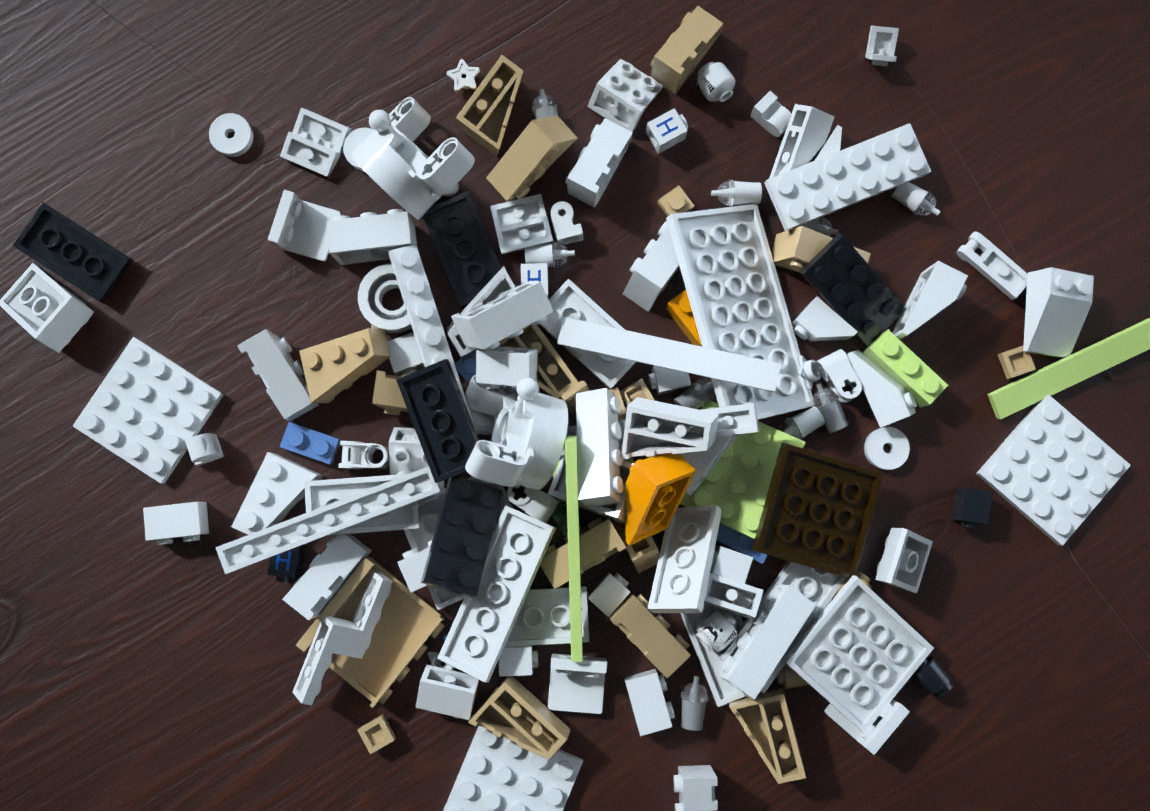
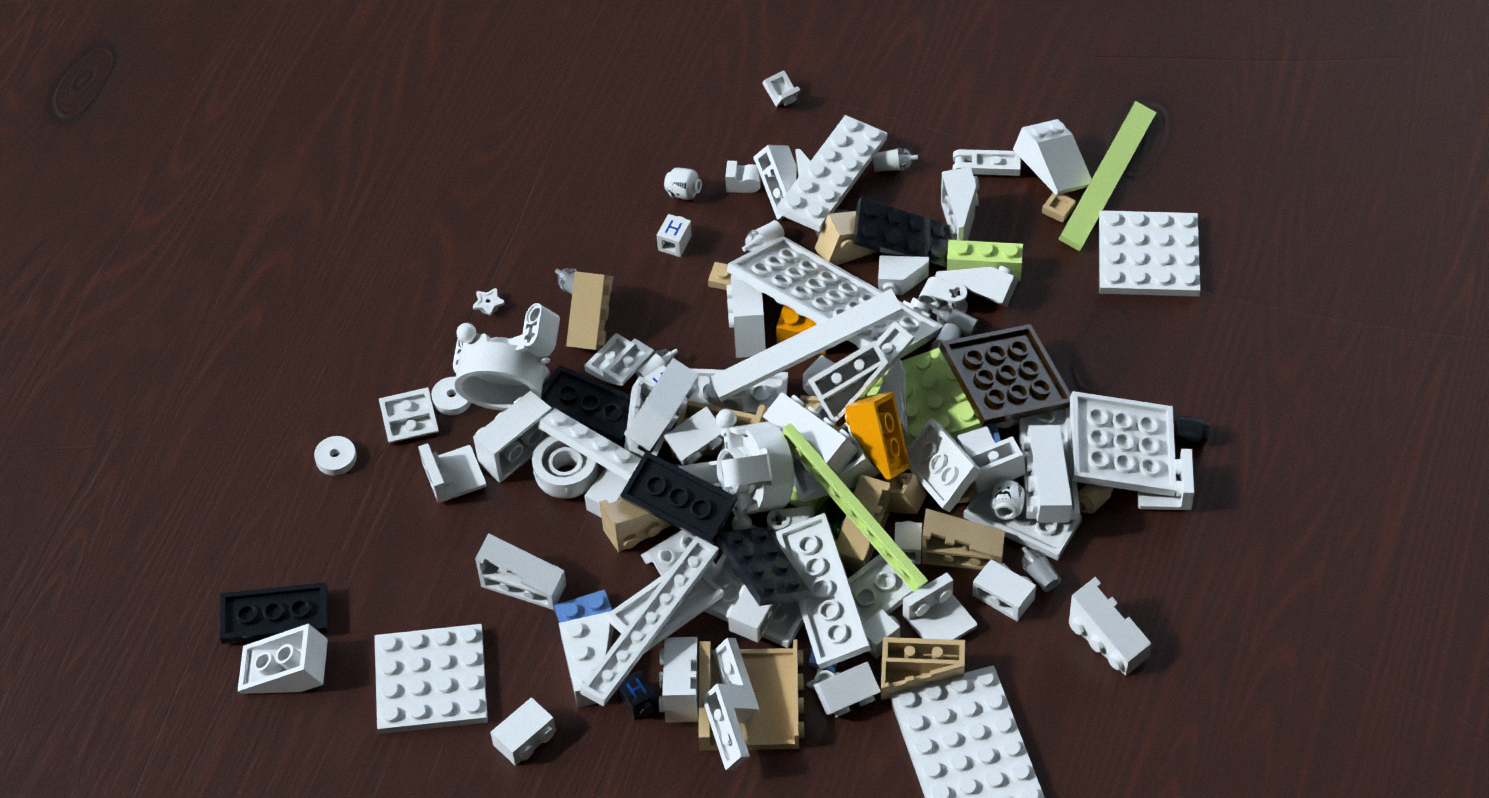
camera: 35 degrees left, 30 degrees down
white leg [185,433,224,466] -> none
tan wedge [299,328,391,403] -> none
white piece [338,441,389,469] -> none
tan plate [357,714,396,754] -> none
tan wedge [455,55,523,157] -> none
white leg [551,201,583,247] -> none
white wedge [565,118,633,208] -> none
white bracket [587,59,663,132] -> none
tan wedge [650,6,723,95] -> none
tan wedge [729,688,806,784] -> none
white piece [864,427,910,470] -> none
white slope [875,528,933,594] -> none
black brick [952,488,993,529] -> none

